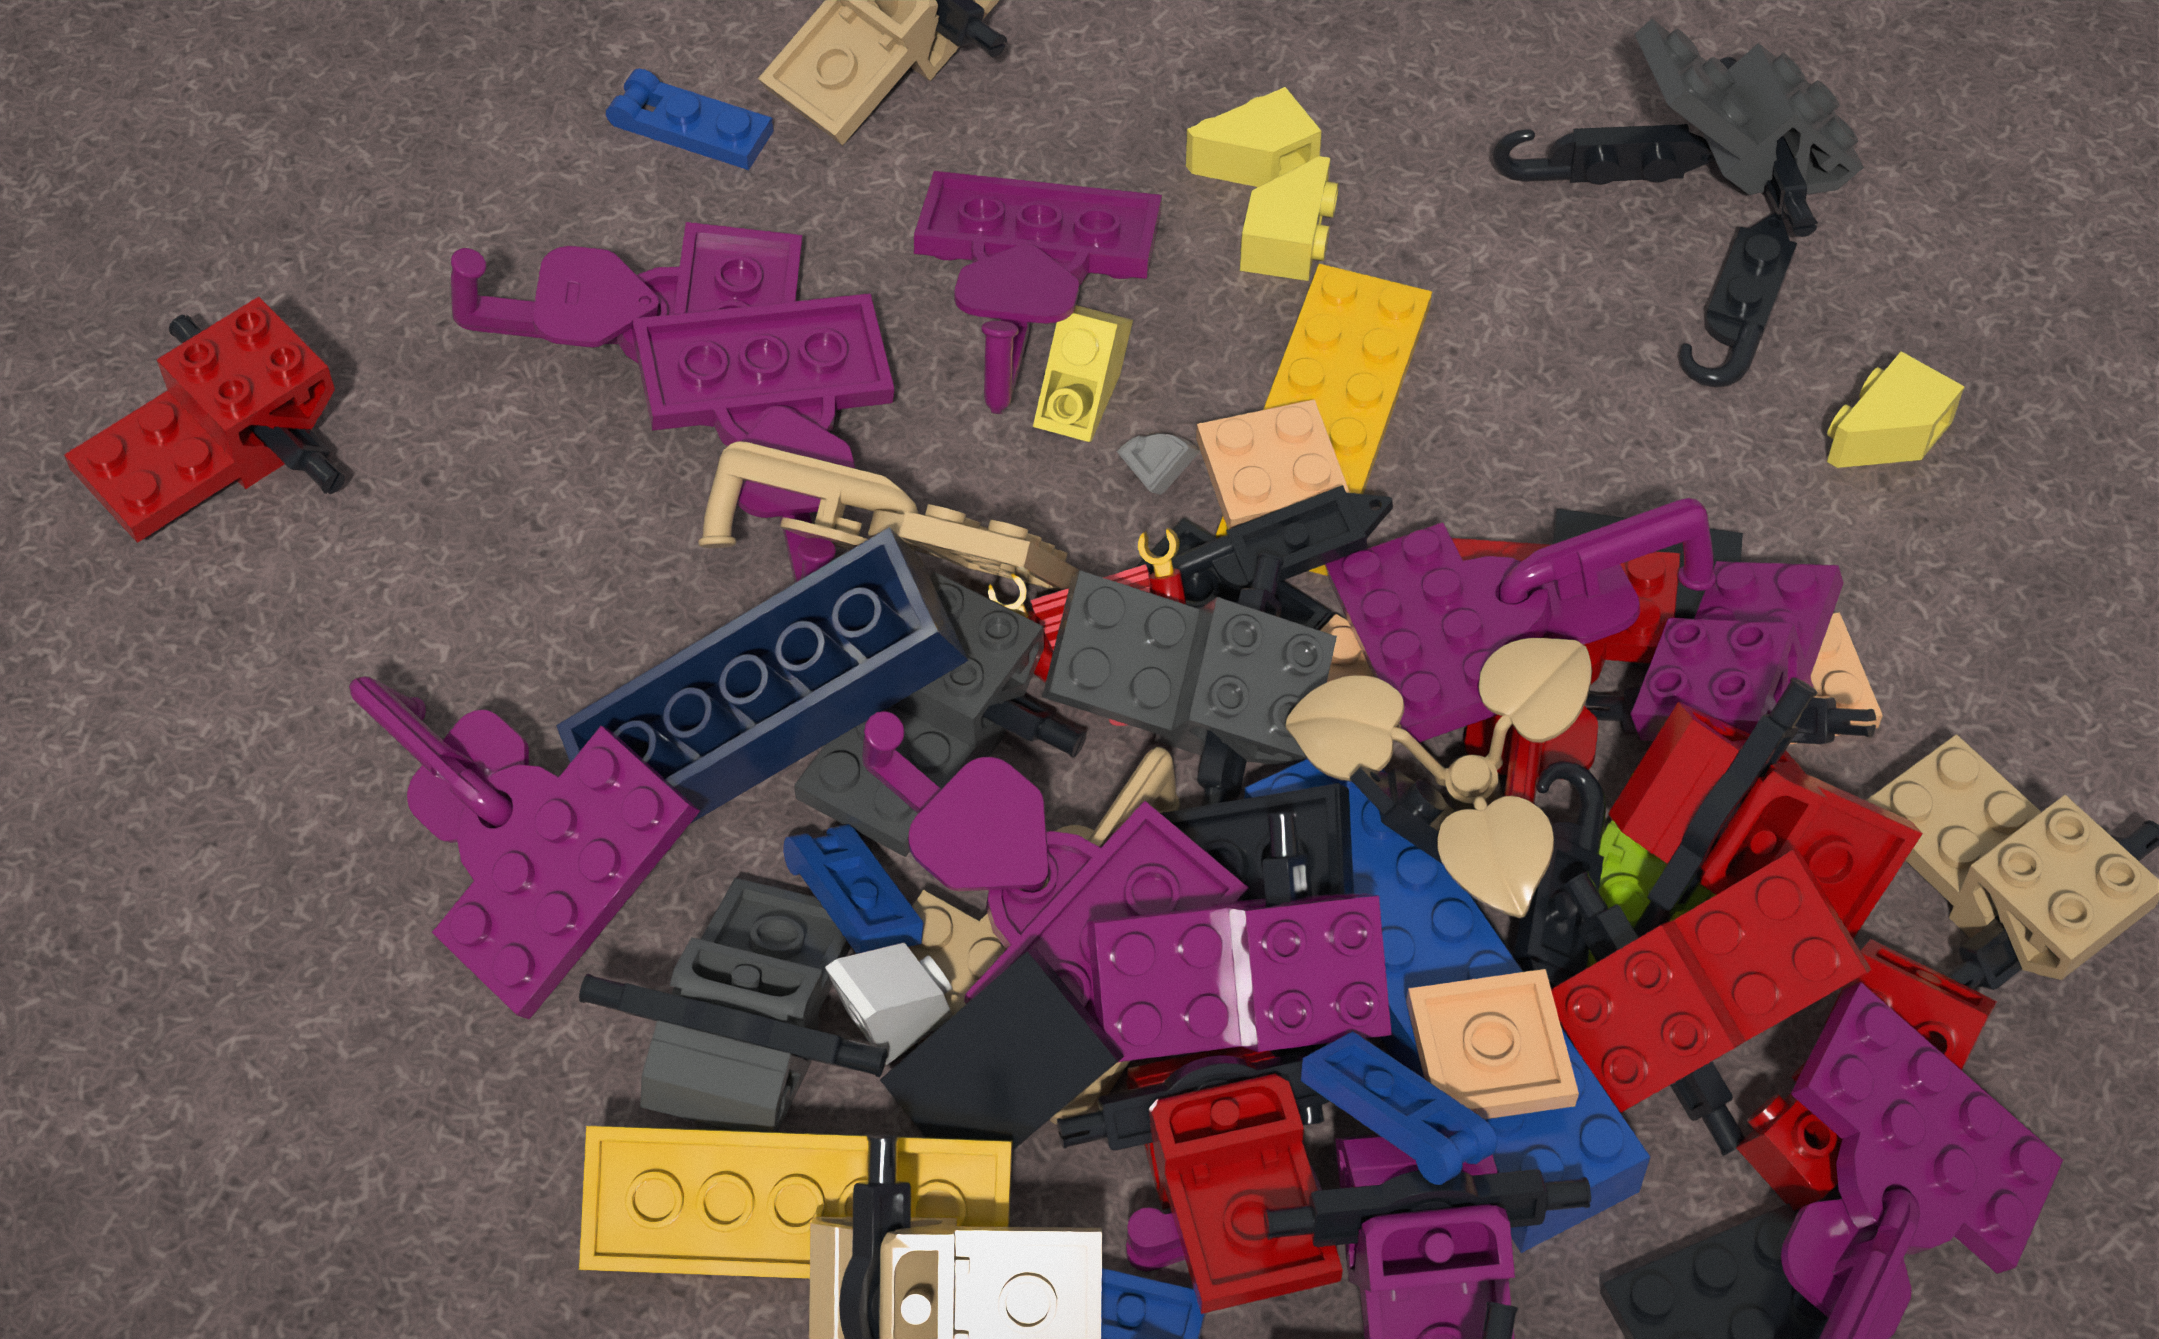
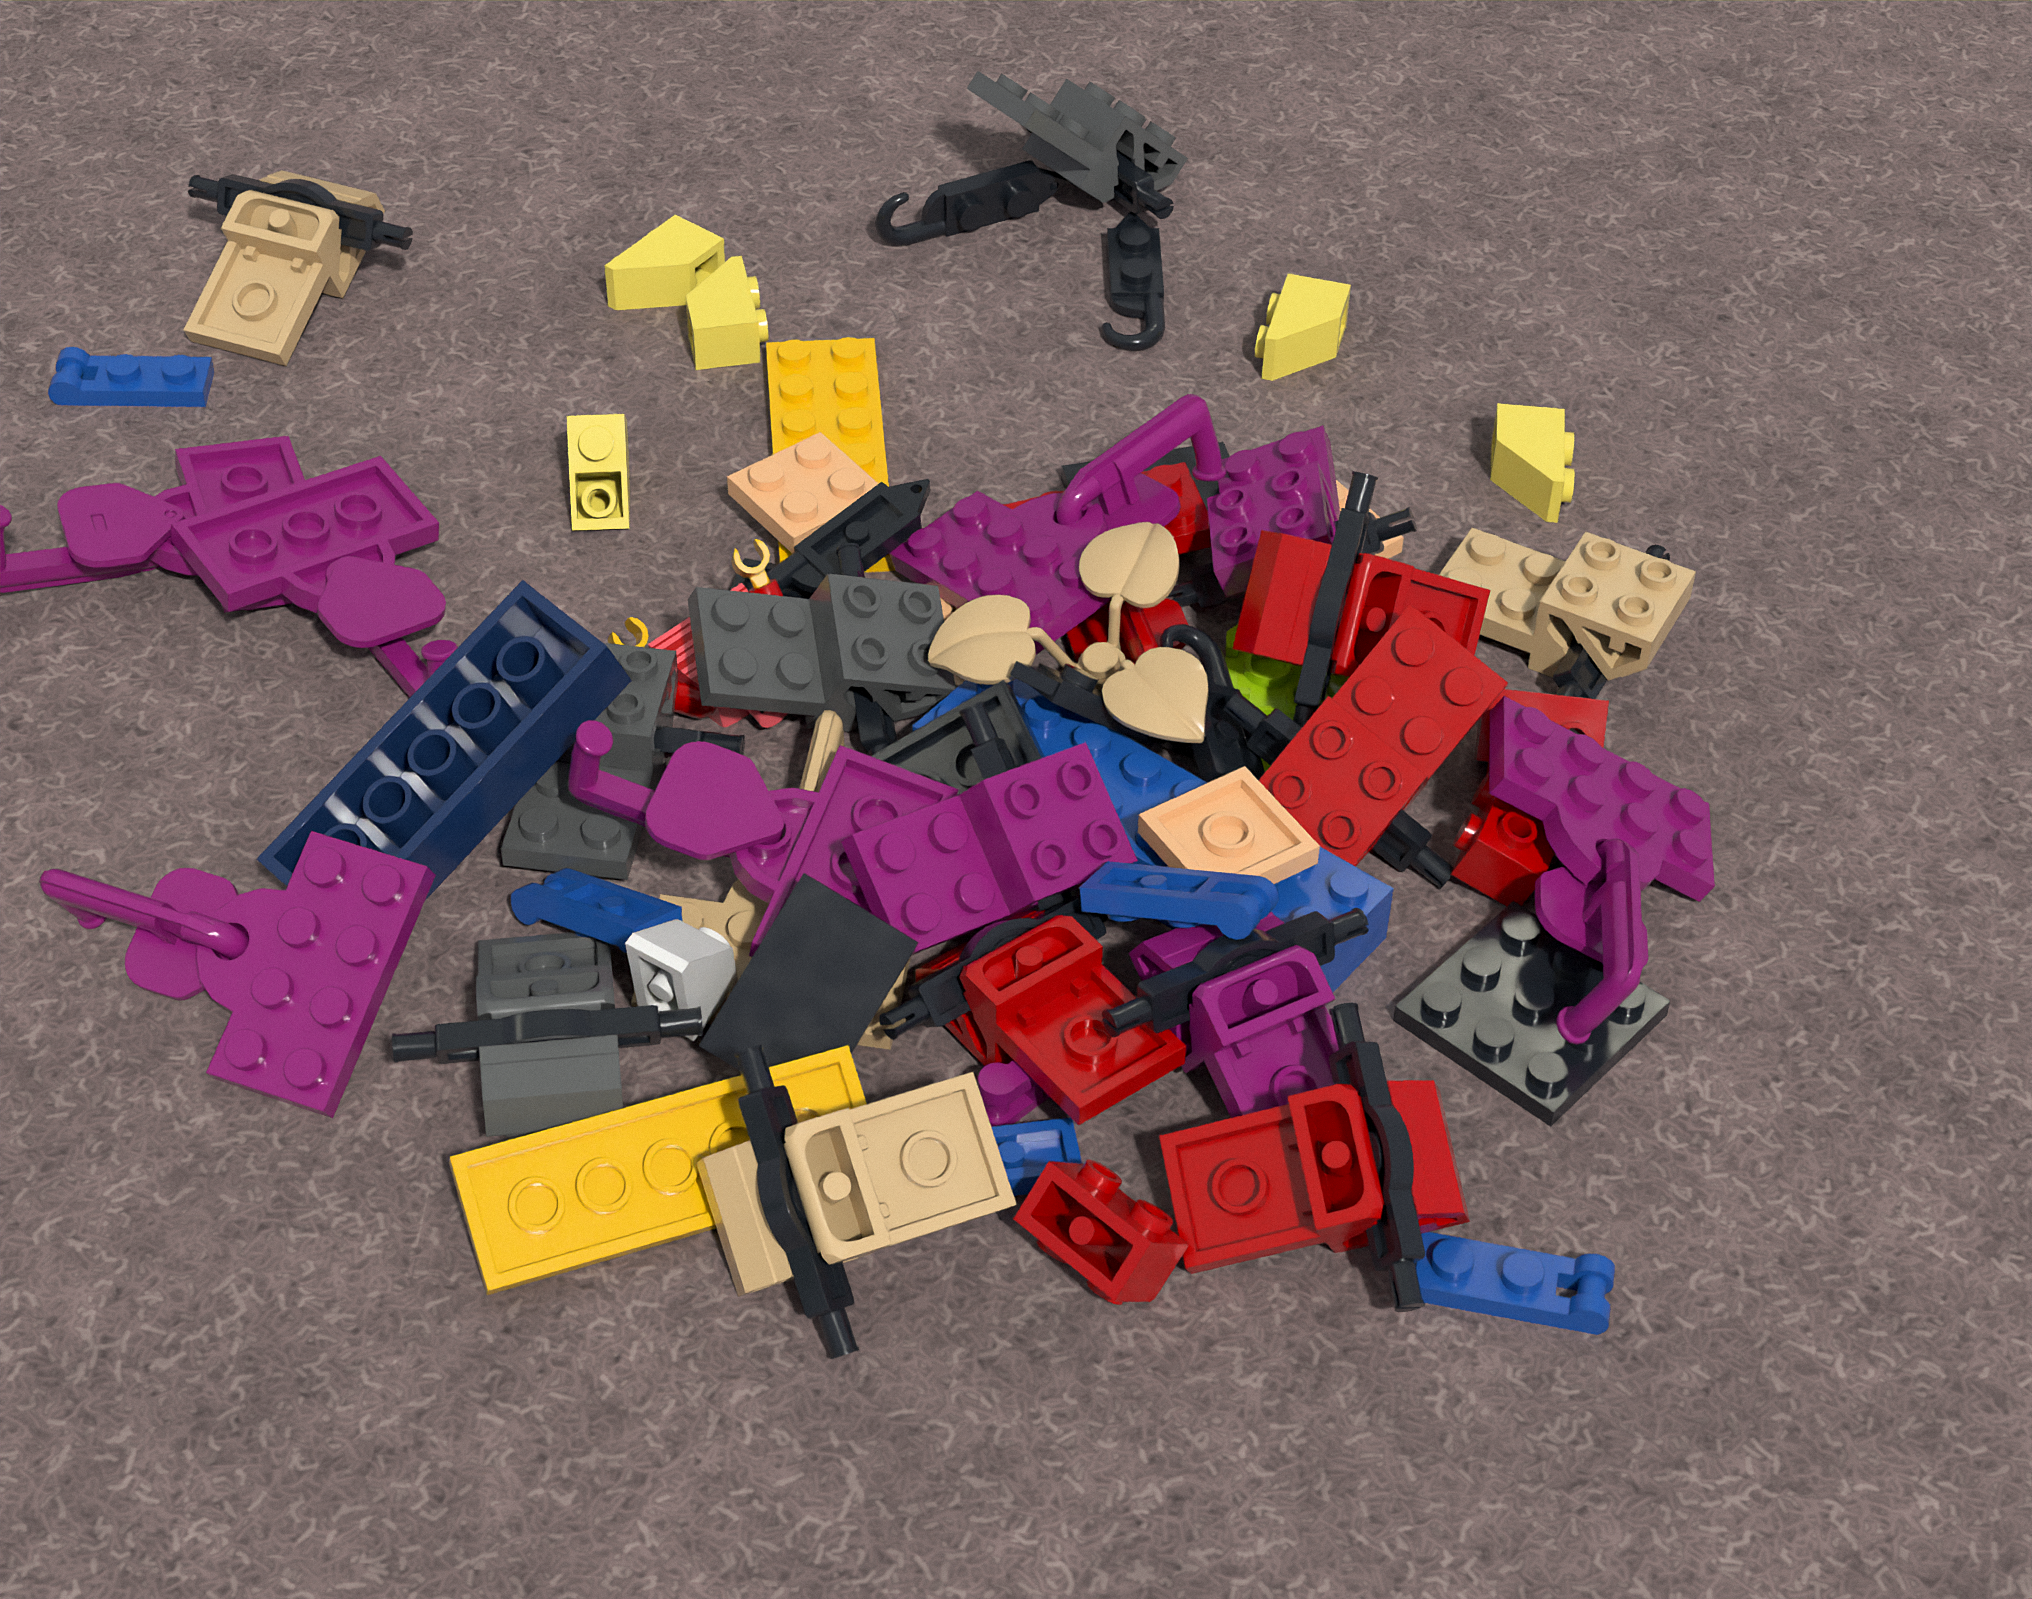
camera: 25 degrees left, 10 degrees down
tan plate [698,442,1079,591] -> none
magenta plate [914,171,1162,414] -> none
light grey tile [1117,433,1200,495] -> none
none -> light yellow slope [1490,403,1575,523]

